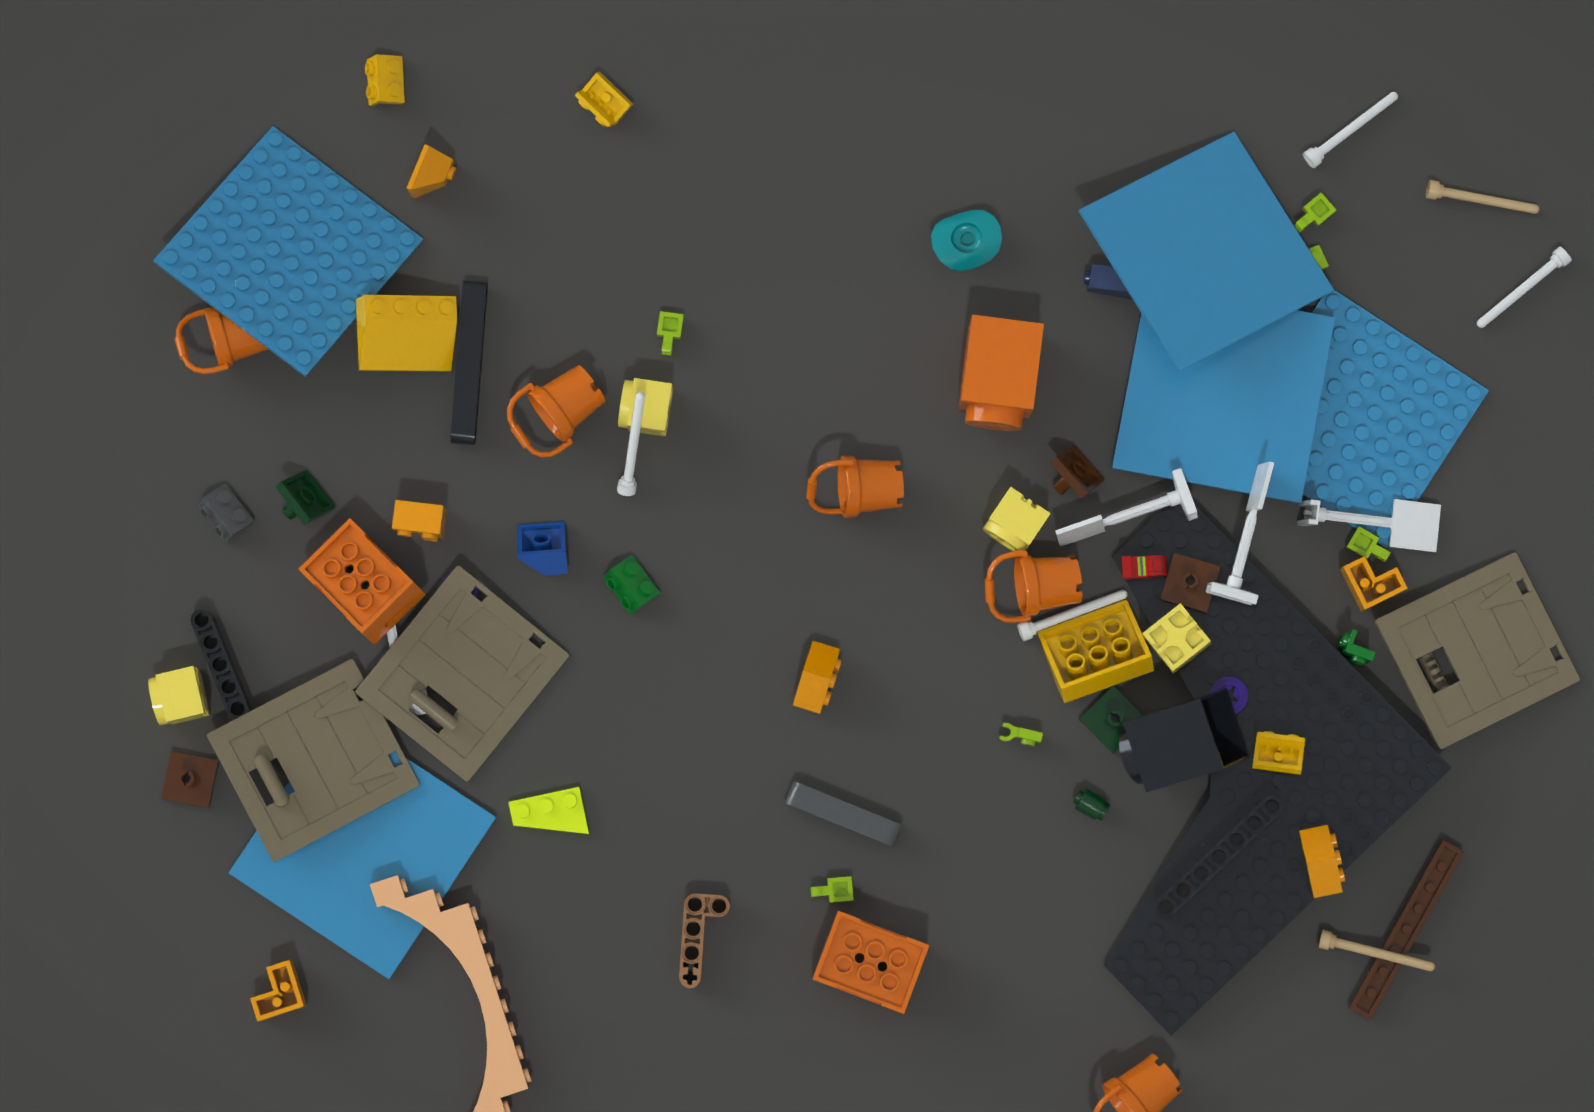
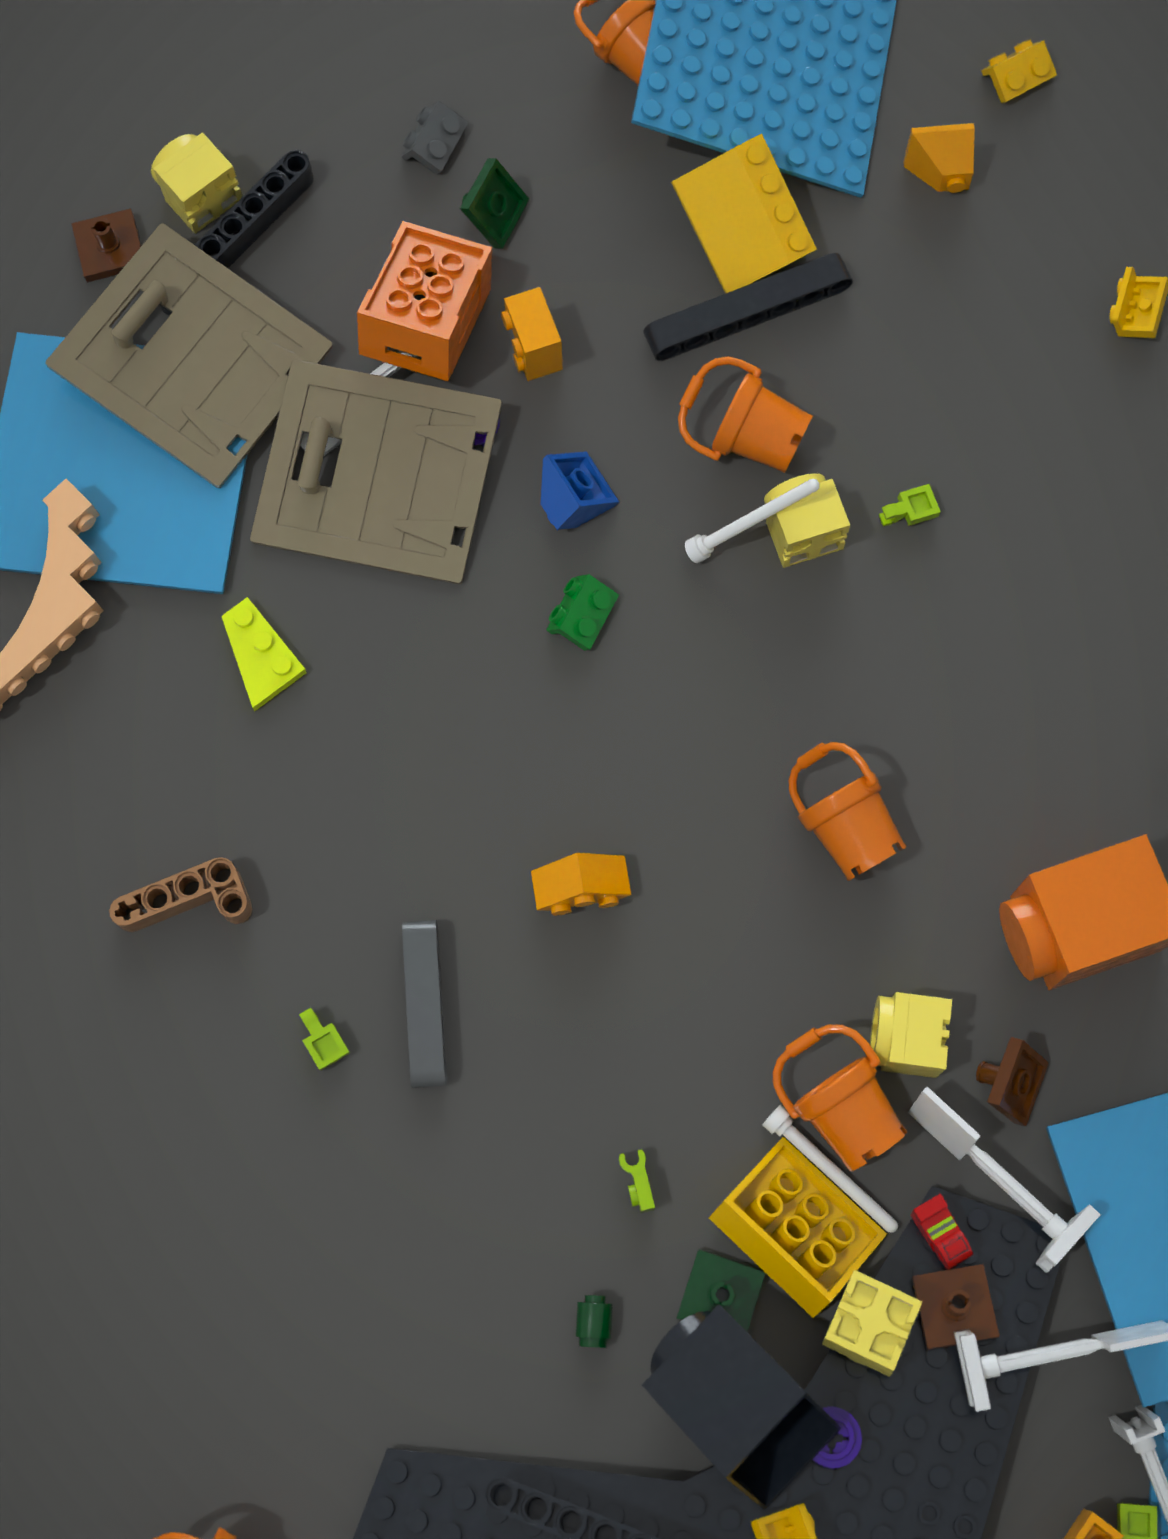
camera: 70 degrees right, 10 degrees down
orange container [812,911,930,1014] -> none

